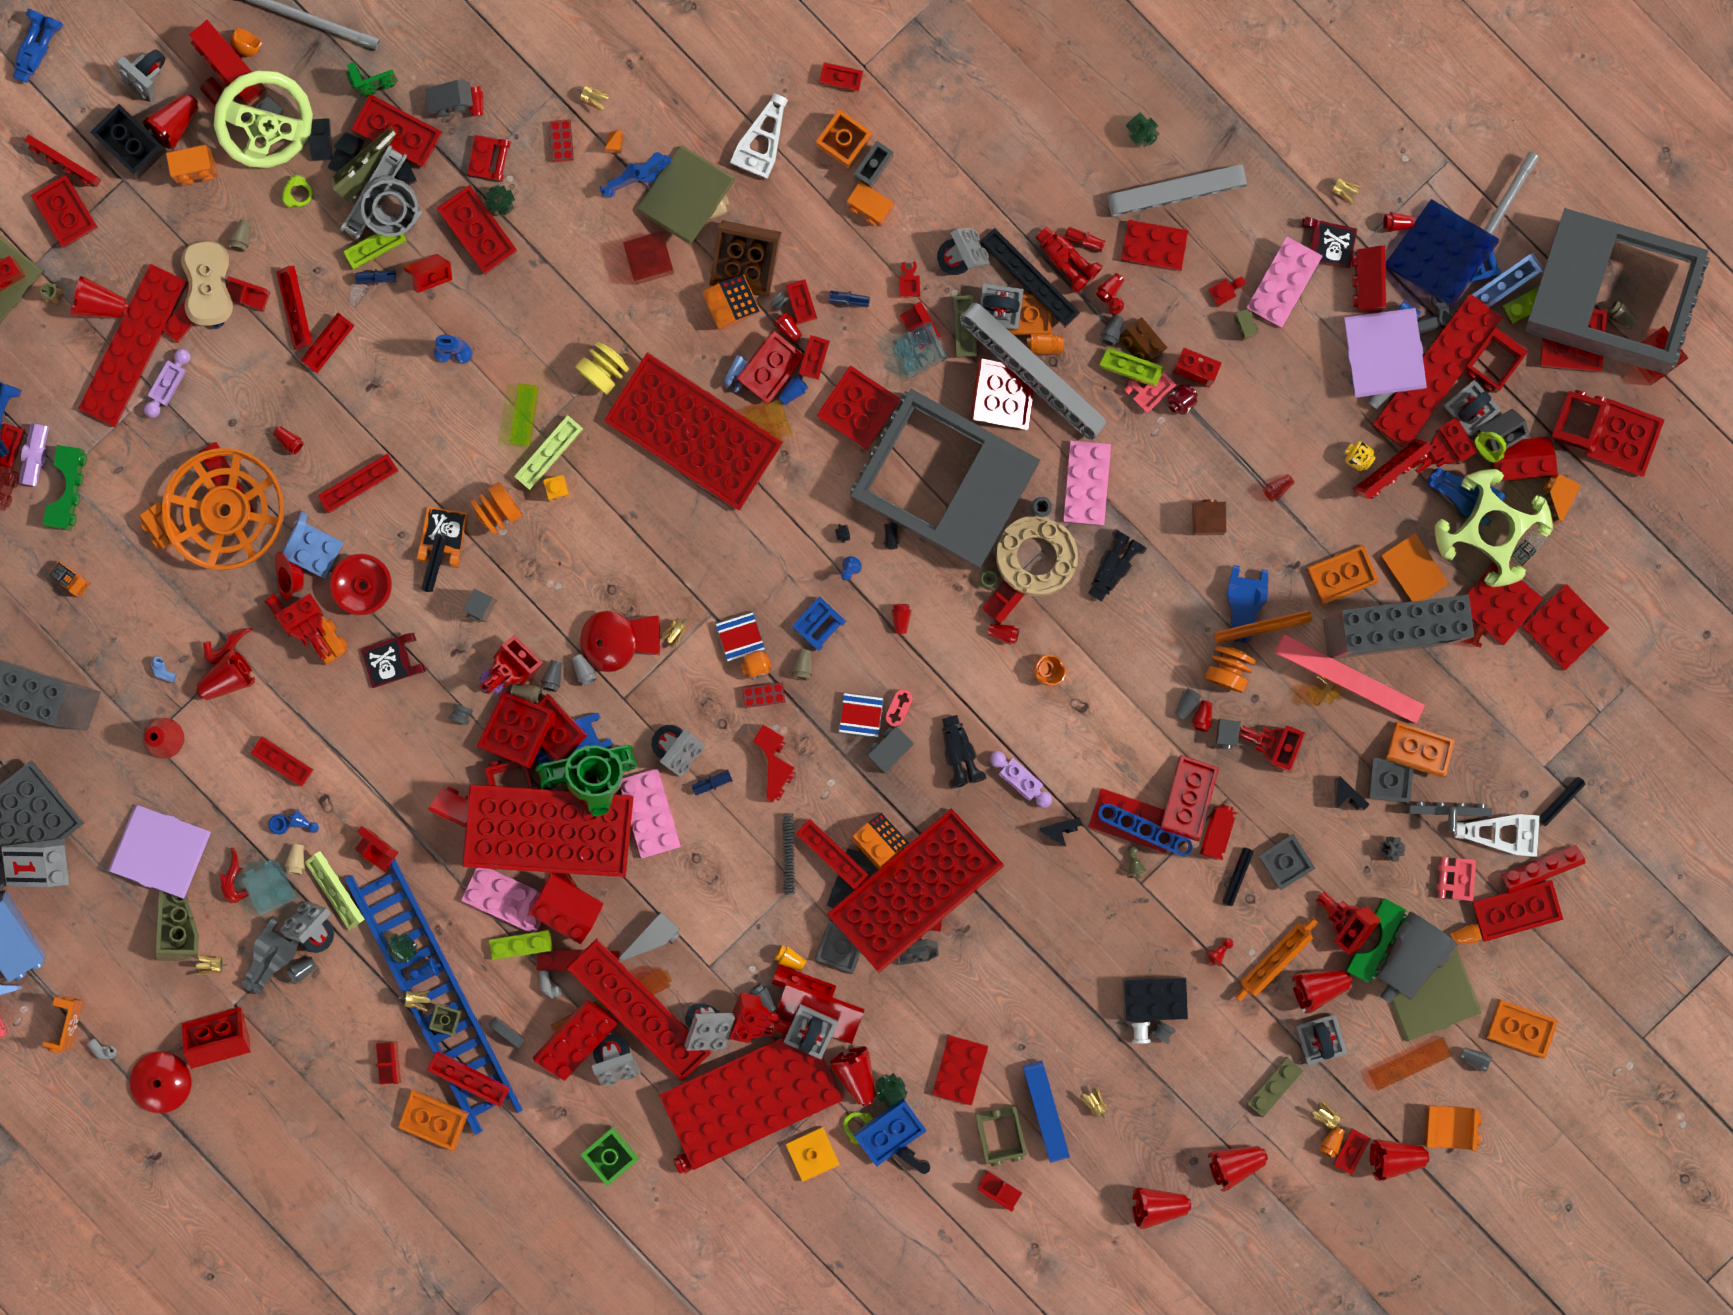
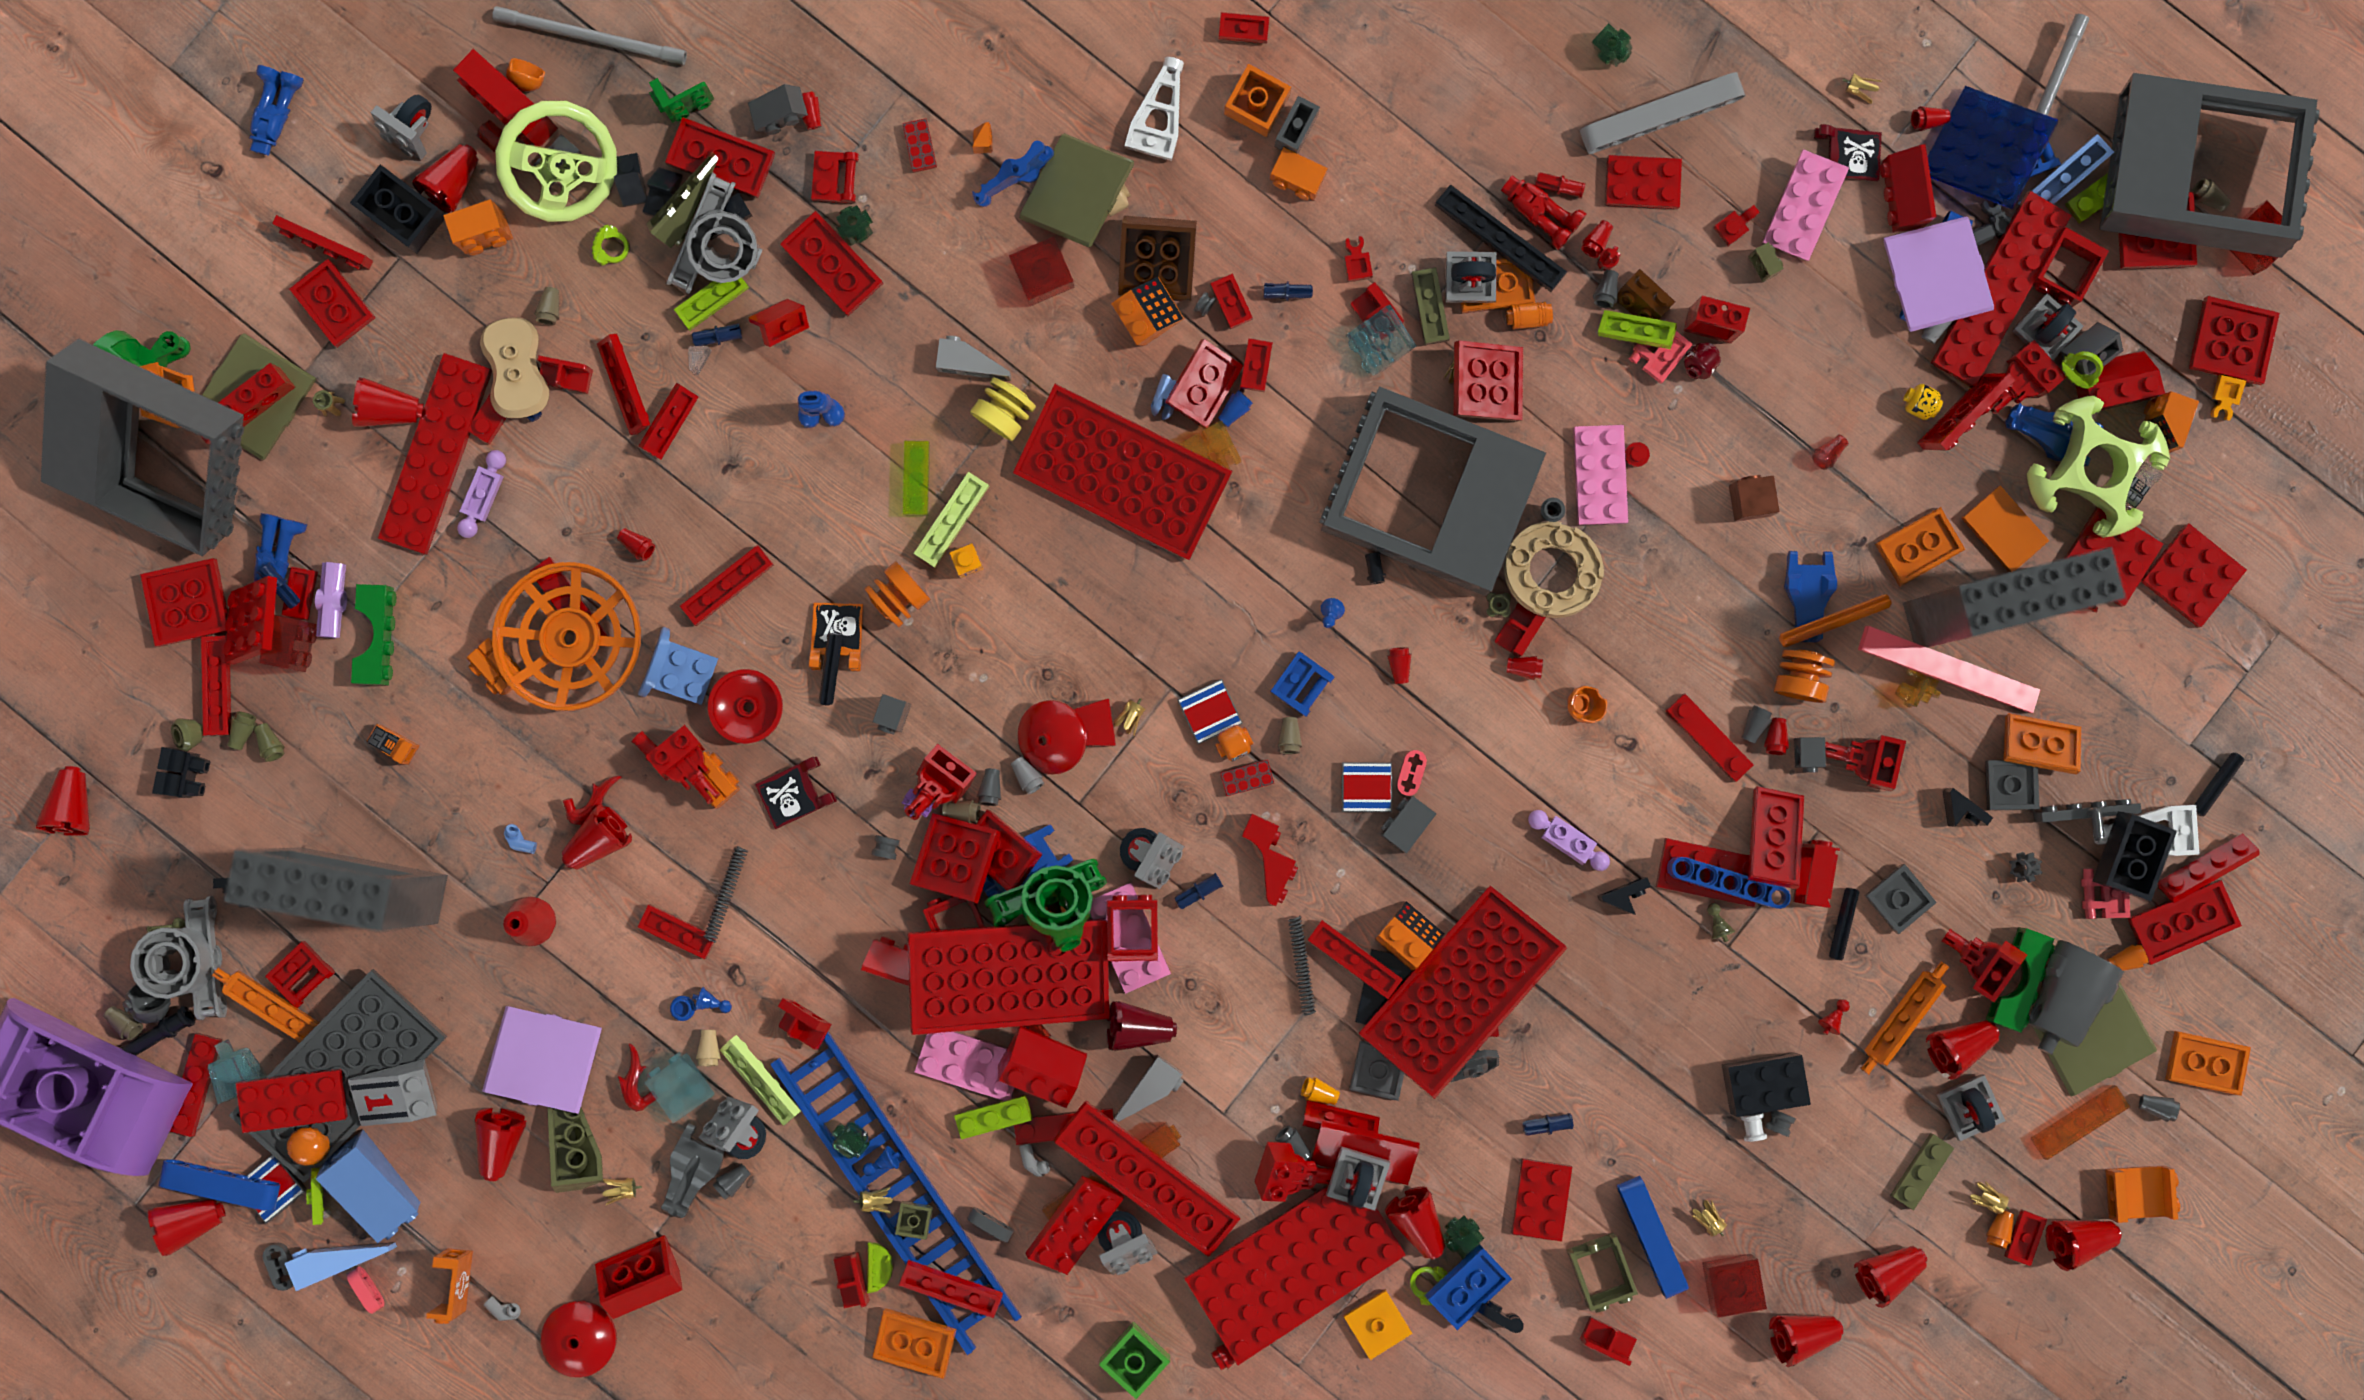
camera: 15 degrees left, 0 degrees up
red piece [275,552,304,600] -> none
pearl gold piece [578,85,609,111] -> none
light grey plate [684,1003,735,1051] -> none
red cone [773,312,802,343] -> none
red plate [816,365,900,450] -> none
black plate [835,524,850,543] -> none
light grey plate [937,227,990,275] -> none
black piece [942,715,987,789] -> none
light grey beam [960,303,1106,440] -> none
black piece [1088,529,1147,602] -> none
red window [1552,390,1610,453] -> none
none -> red cone [475,1108,526,1181]
none -> dark grey piece [703,846,748,943]
none -> lime plate [867,1242,894,1293]
none -> light grey slope [936,336,1011,381]
none -> red window [1107,895,1158,961]
none -> dark red cone [1107,1001,1177,1051]
none -> dark blue axle [1522,1113,1574,1136]
none -> red plate [1625,442,1650,467]
none -> red plate [1666,694,1754,782]
none -> clear red brick [1702,1254,1767,1318]
none -> black brick [2093,811,2177,901]
none -> light orange plate [2211,375,2246,421]

